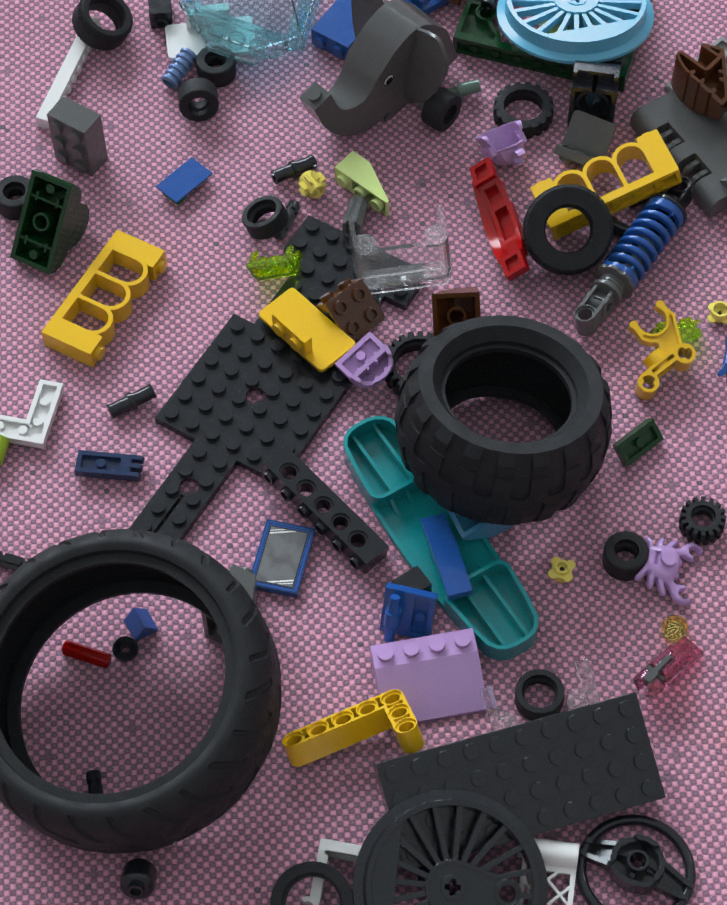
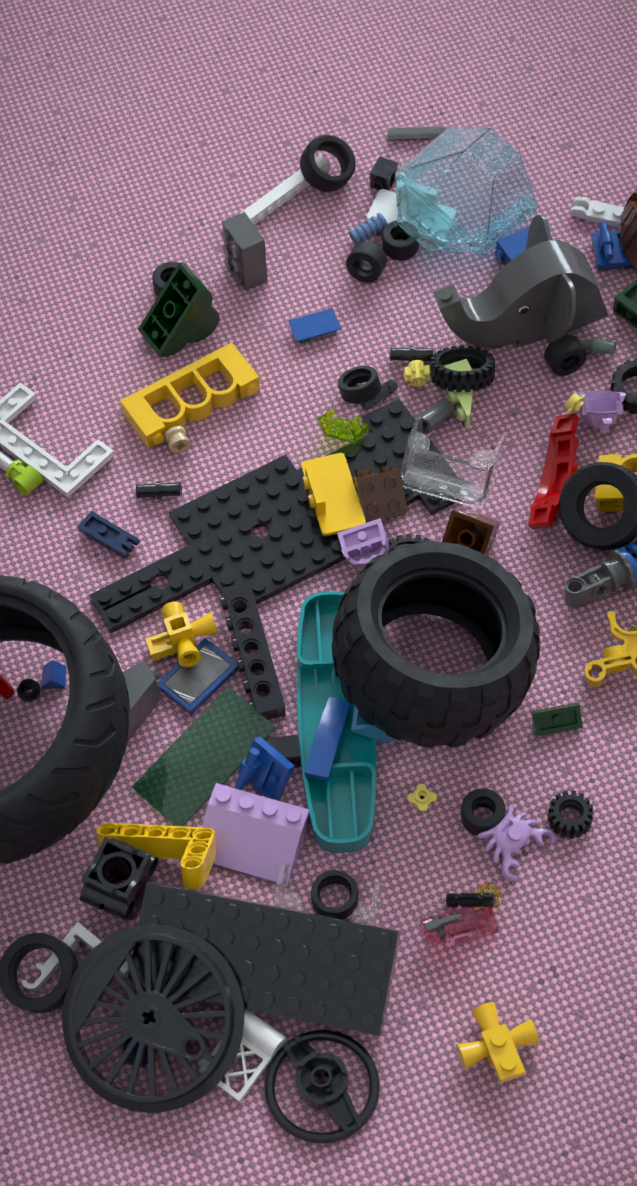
camera: 30 degrees right, 0 degrees up
none -> black piece [79,836,158,921]
none -> clear green piece [132,687,276,827]
none -> yellow brick [145,602,218,667]
none -> tan wheel [164,426,190,454]
none -> black tyre [430,345,495,393]
none -> black axle [446,893,495,907]
none -> light yellow plate [564,393,585,415]

